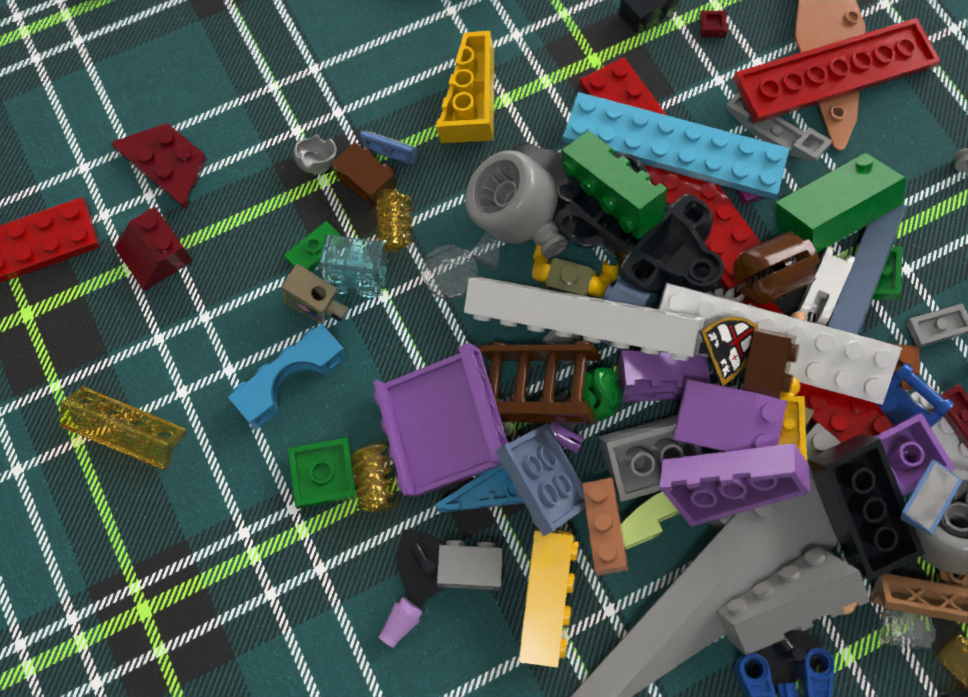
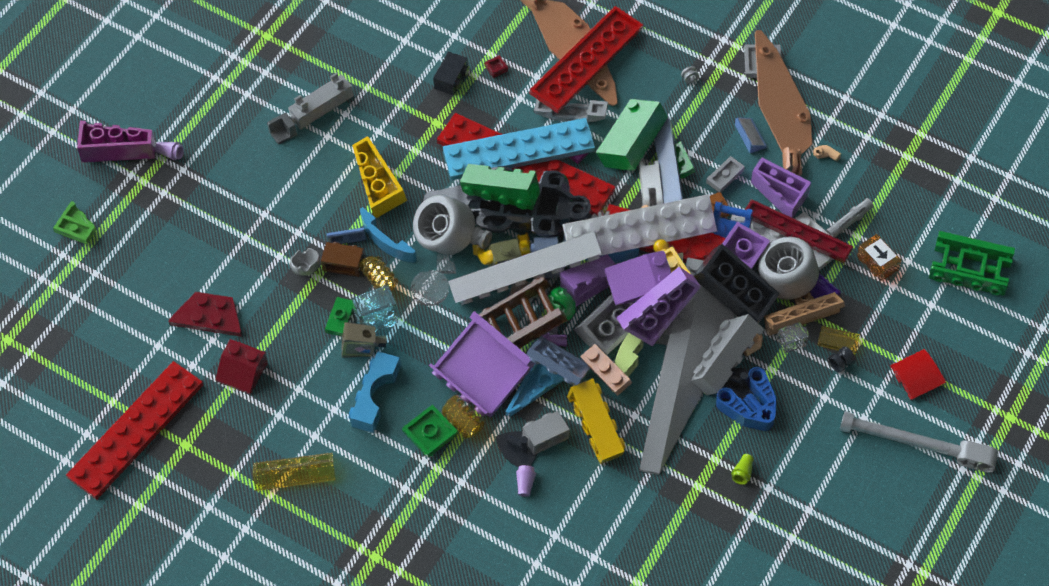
camera: 30 degrees left, 10 degrees down
shield [698,317,758,386] -> none
reddish brown cylinder [732,231,820,305] -> none
reddish brown brick [742,329,800,399] -> none
flat silver slope [900,460,963,536] -> none
none -> dark azure slope [360,207,417,263]

